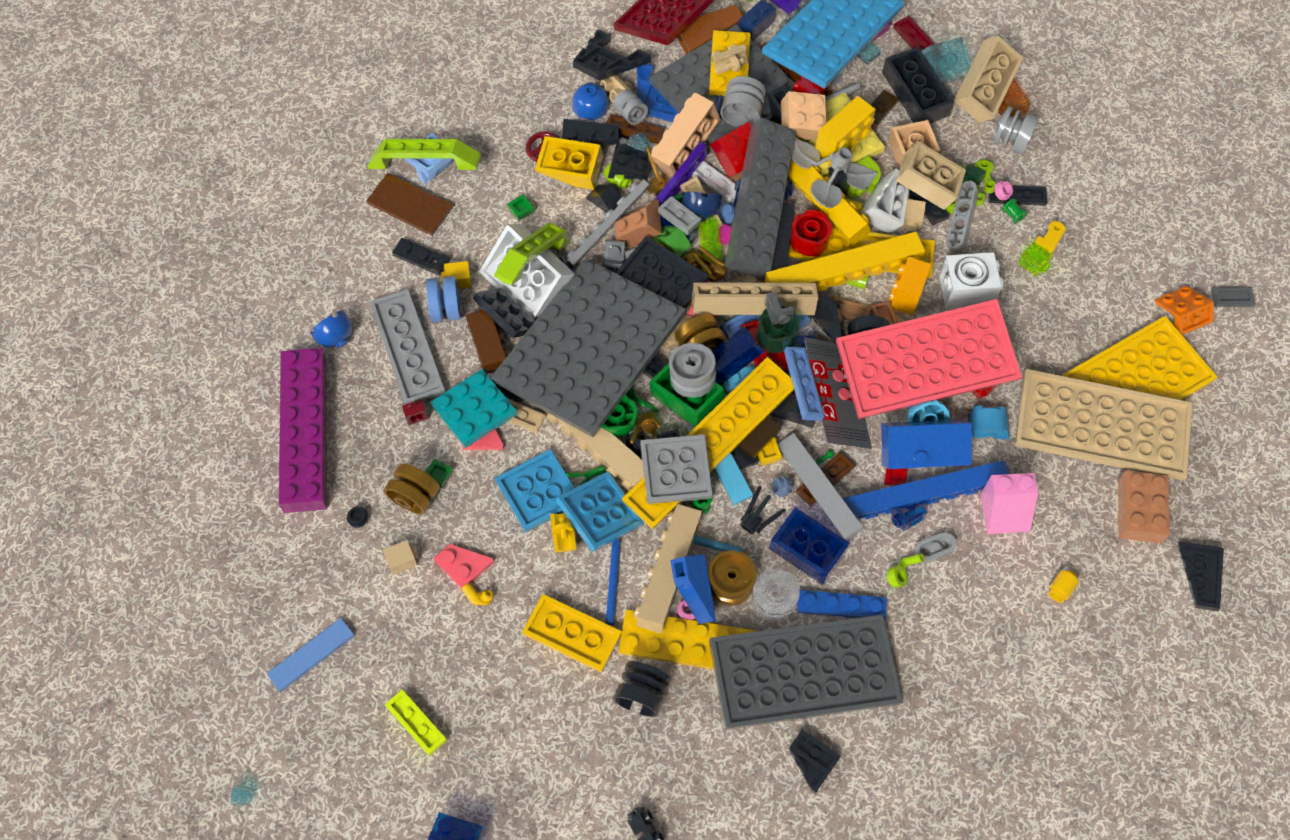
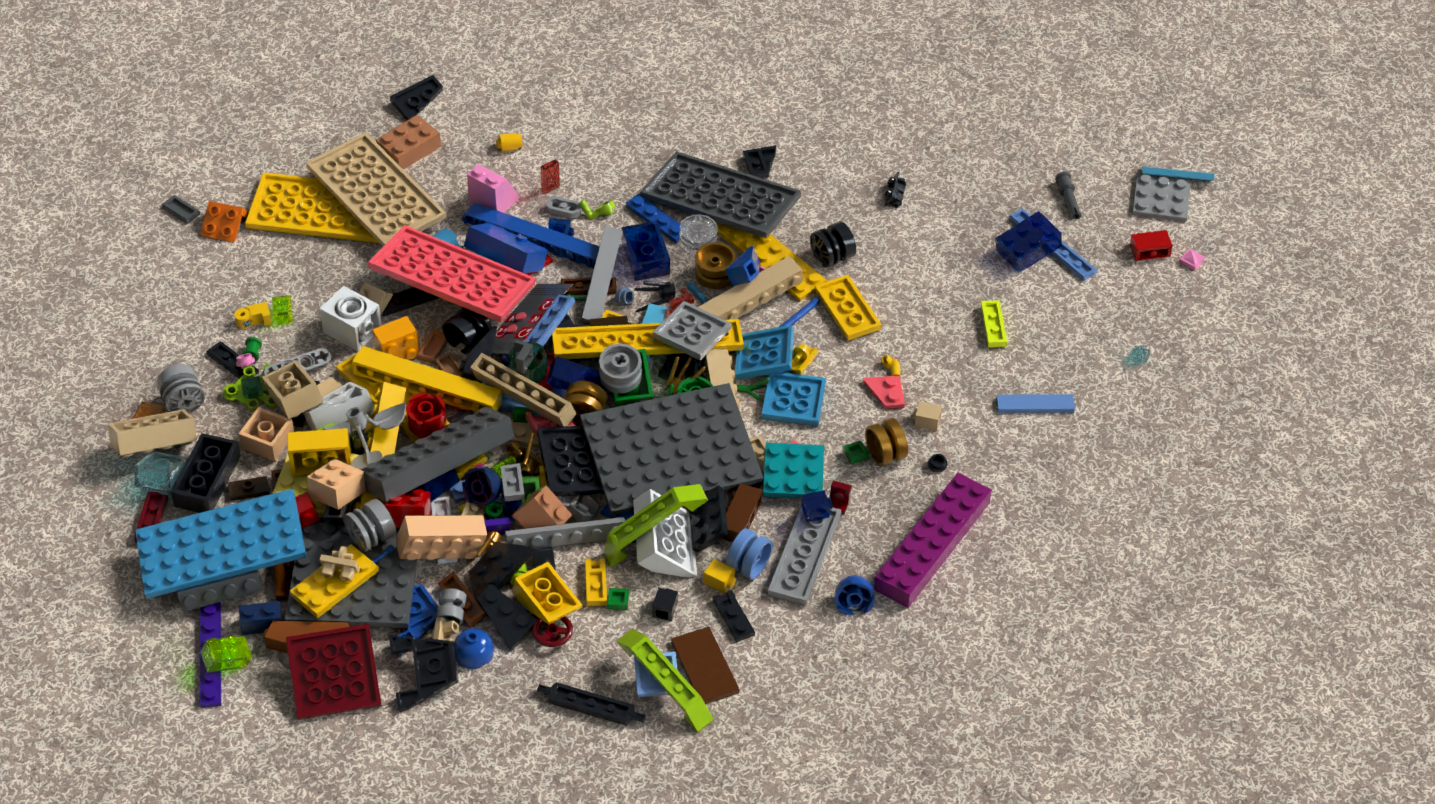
camera: 140 degrees left, 15 degrees down
clear light blue plate [627,133,650,152] -> none
none -> black plate [537,682,646,726]
none -> clear red tile [540,159,560,194]
none -> yellow plate [585,558,607,606]
none -> black brick [652,587,678,621]
none -> clear red bracket [669,288,694,314]
none -> clear blue brick [801,490,833,522]

